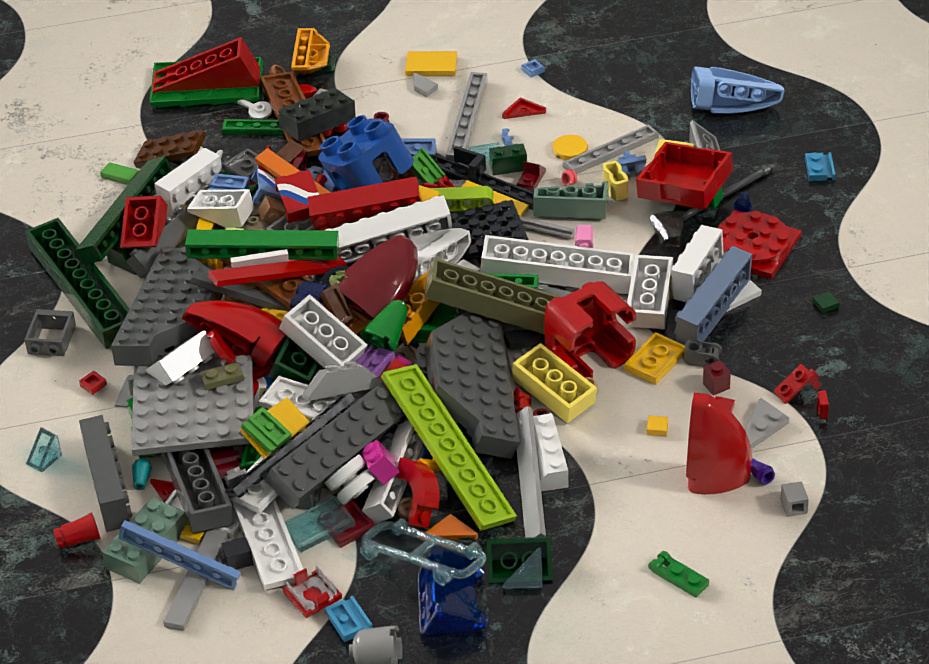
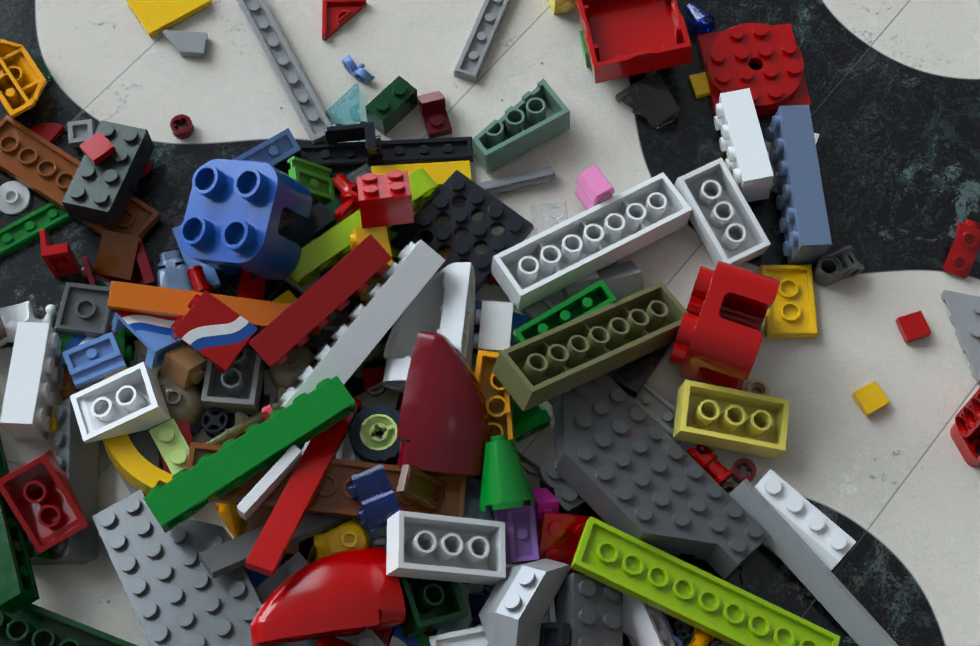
camera: 40 degrees left, 25 degrees up
yellow tile [553,134,588,160] -> none
coral plate [561,169,577,186] -> none
light yellow brick [603,161,628,201] -> none
medium blue hips [617,151,647,178] -> none
dark red brick [703,360,731,396] -> none
dark green tile [813,291,840,313] -> none
none -> red panel [39,229,81,278]
none -> tile [79,131,116,165]
none -> red brick [357,170,414,229]

